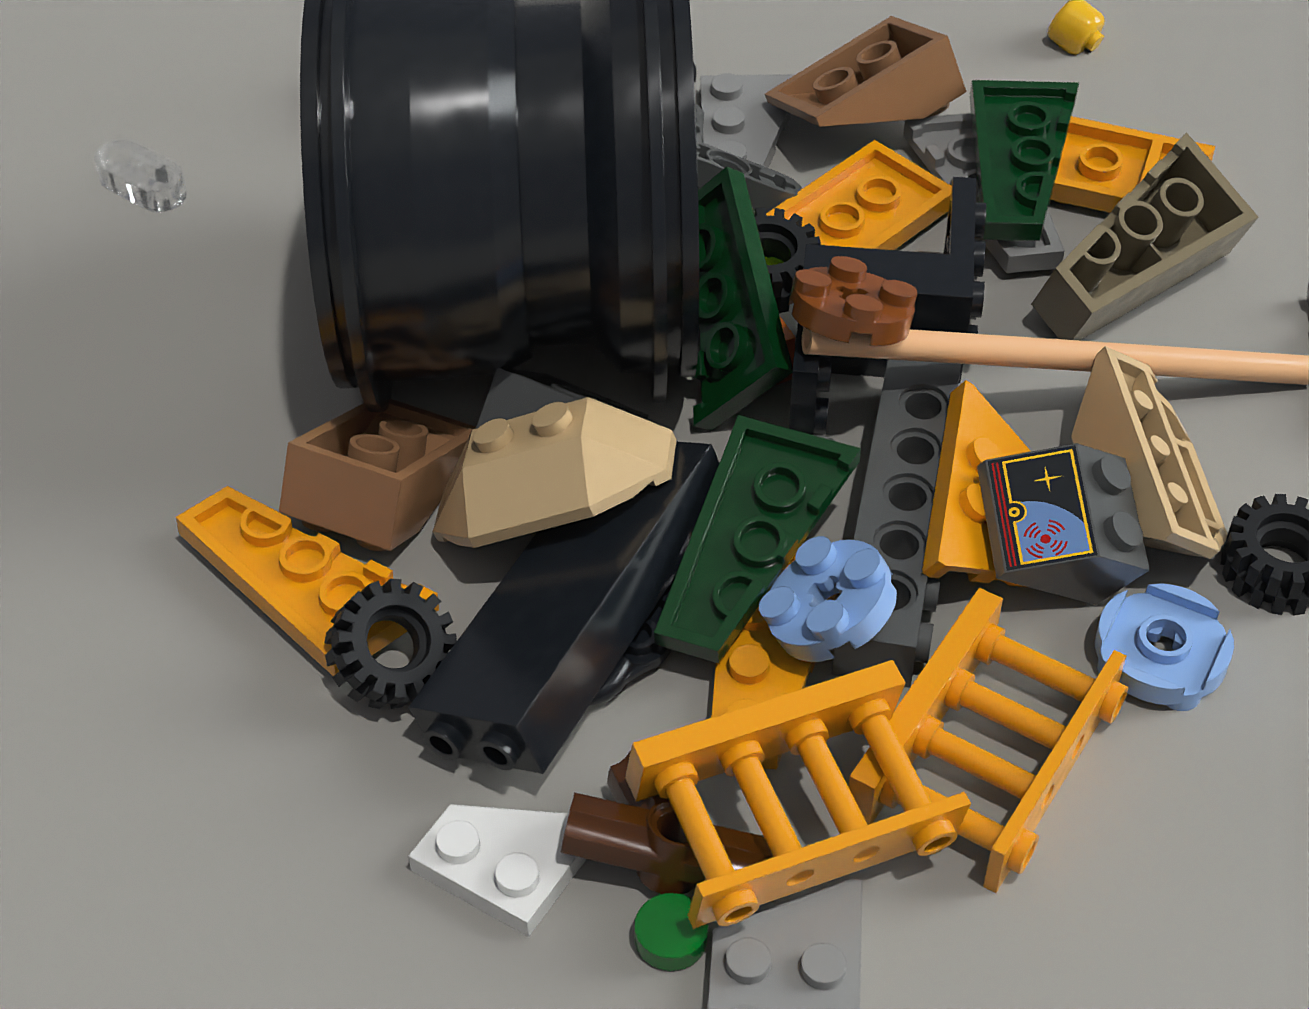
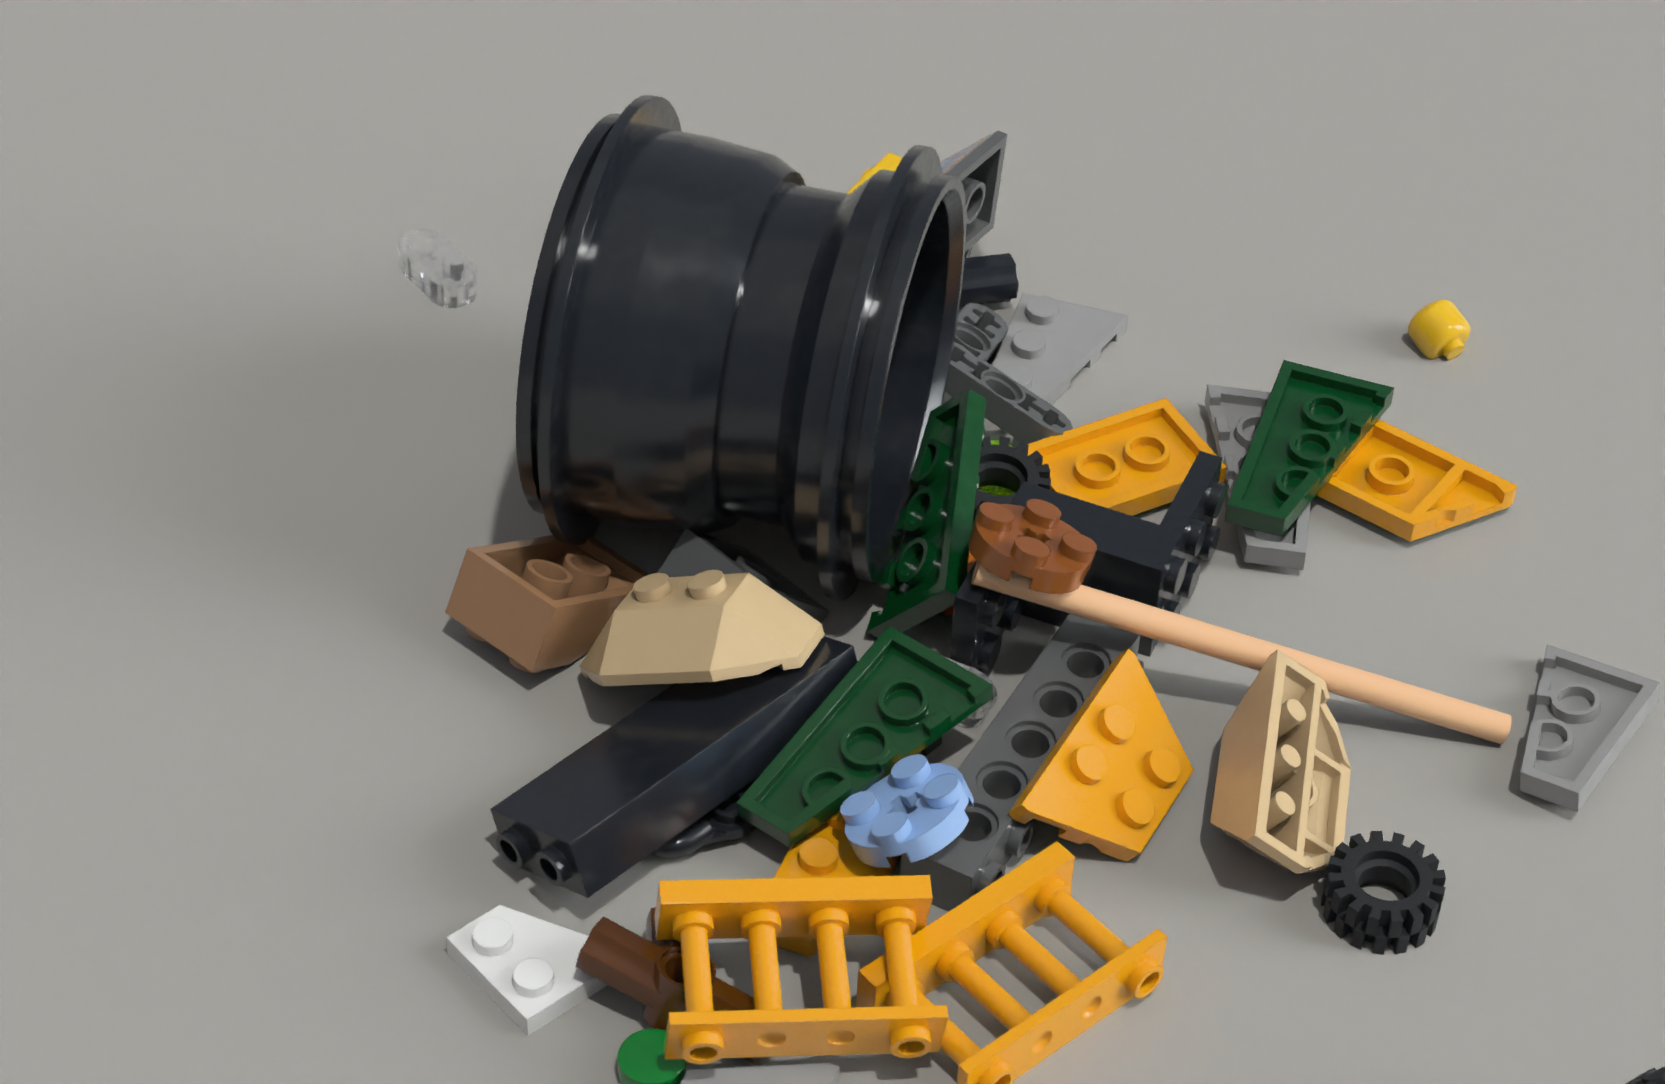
camera: 15 degrees right, 5 degrees down
light orange wing [176,486,439,676] -> none
black tyre [324,579,457,709] -> none
medium nougat slope [765,16,967,127] -> none
slope [977,443,1150,605] -> none
dark tan wedge [1031,132,1259,340] -> none
light blue plate [1095,583,1234,711] -> none

